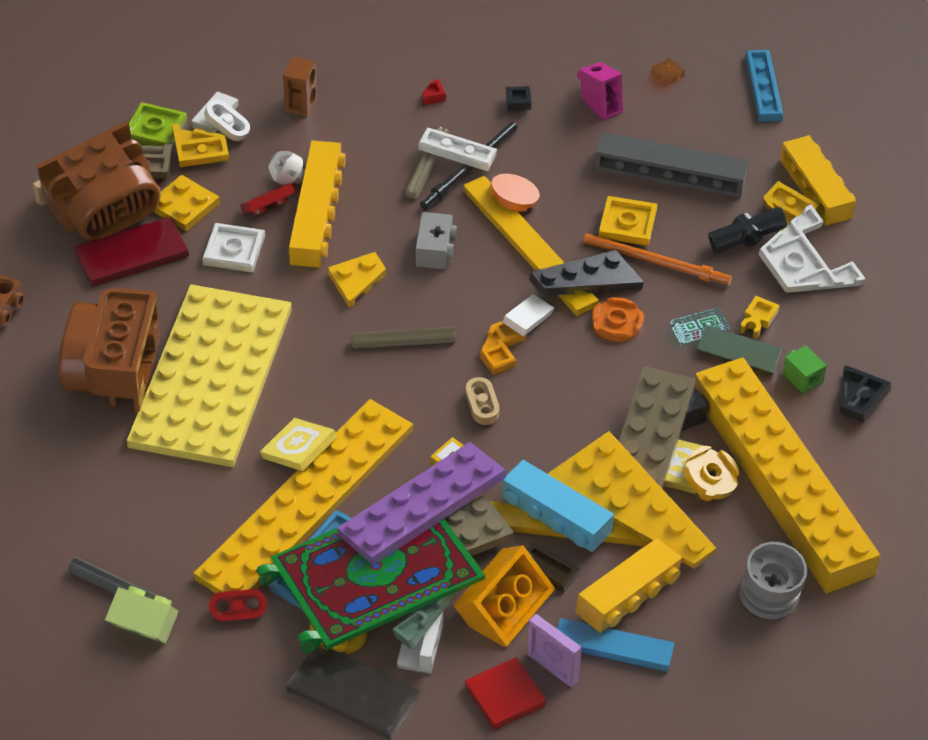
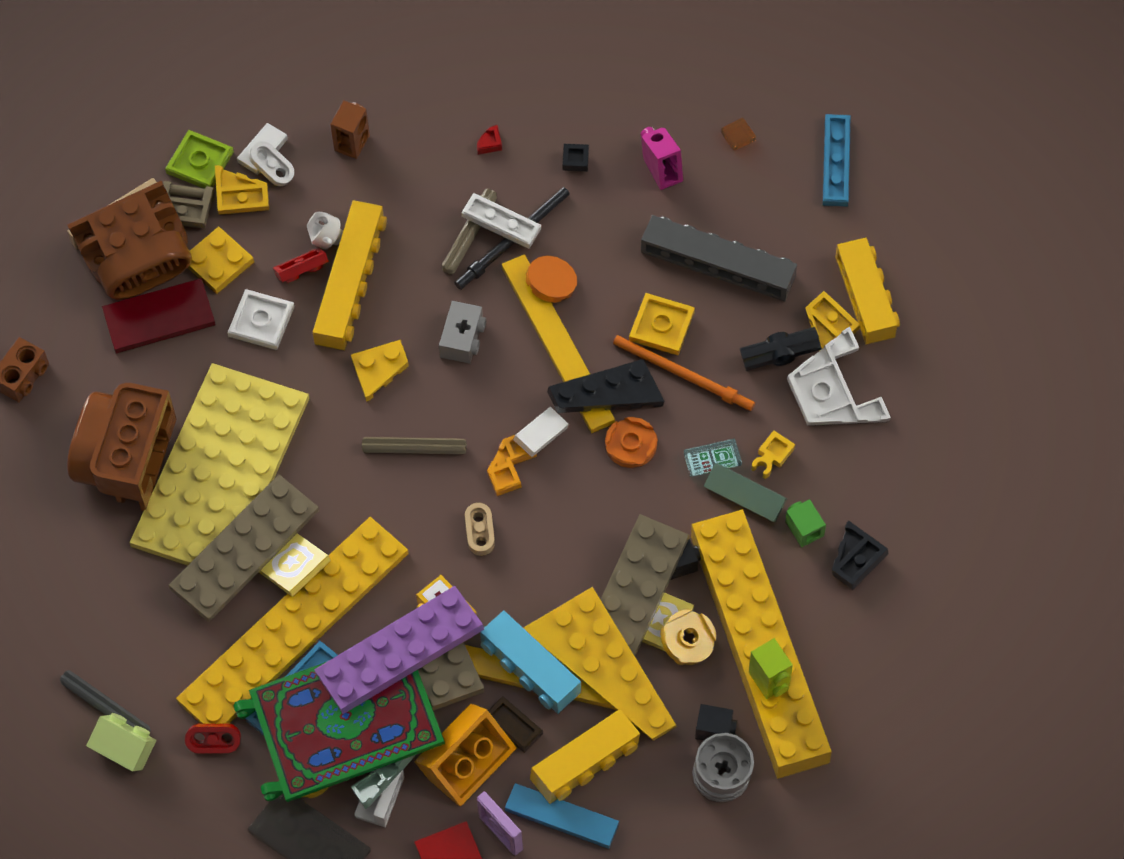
camera: 10 degrees right, 15 degrees up
none -> dark tan plate [169,474,319,622]
none -> black brick [695,704,738,741]
none -> lime brick [749,638,793,699]

